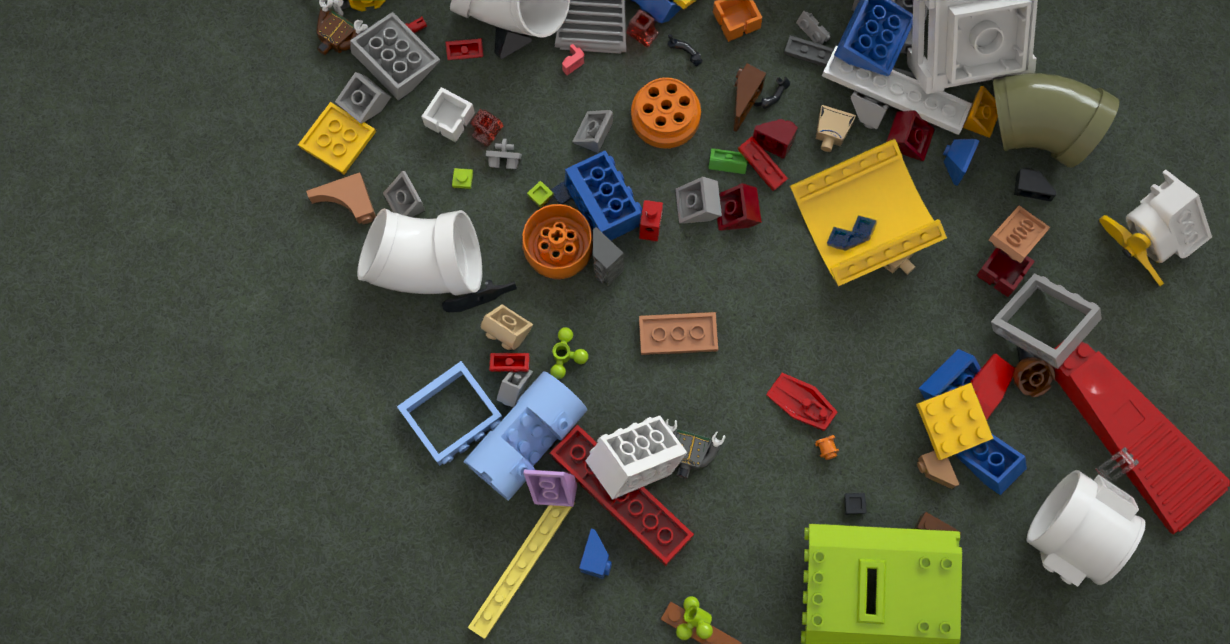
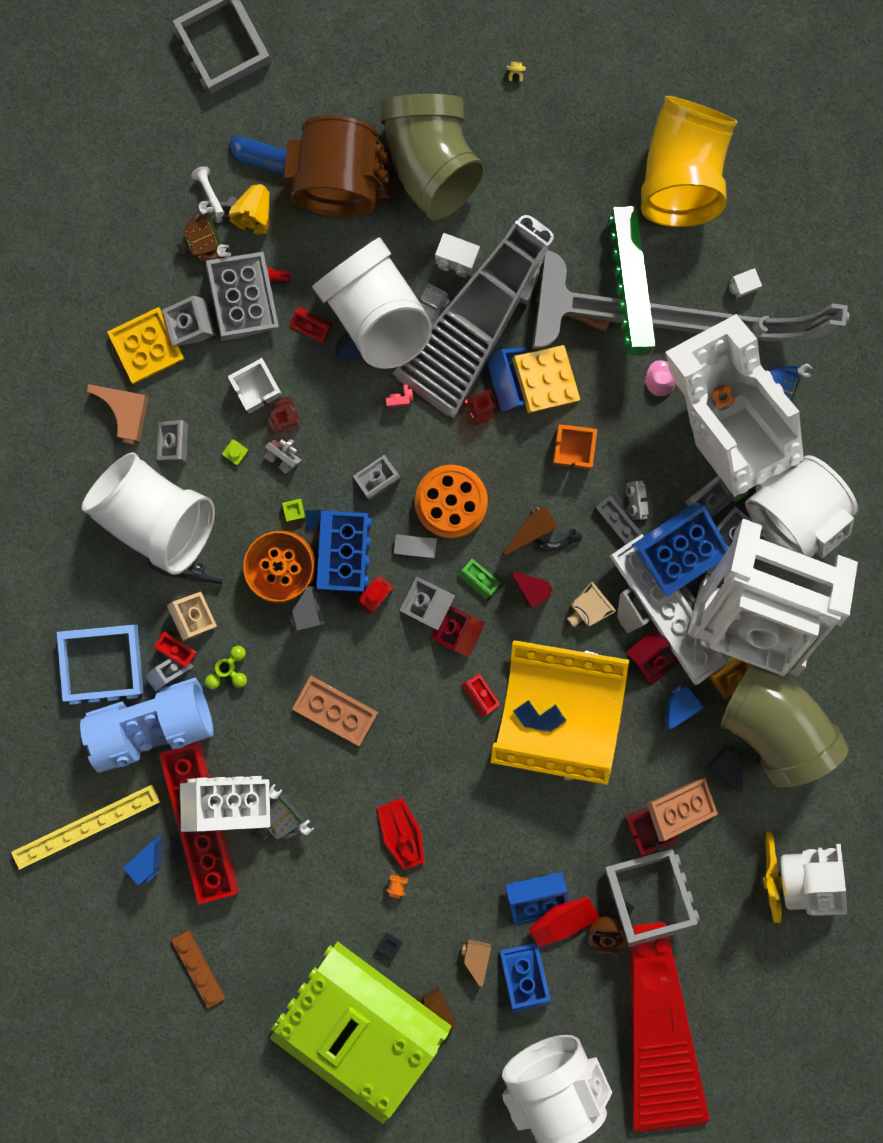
camera: 30 degrees right, 15 degrees up
lavender slope [524,470,577,507] -> none
black piece [667,34,703,66] -> none
lime piece [676,596,713,640] -> none
red tile [737,136,788,191] -> none
yellow plate [916,383,993,460] -> none
clear tile [1095,447,1139,483] -> none
none -> light grey slope [394,534,437,558]
none -> red slope [461,673,501,717]

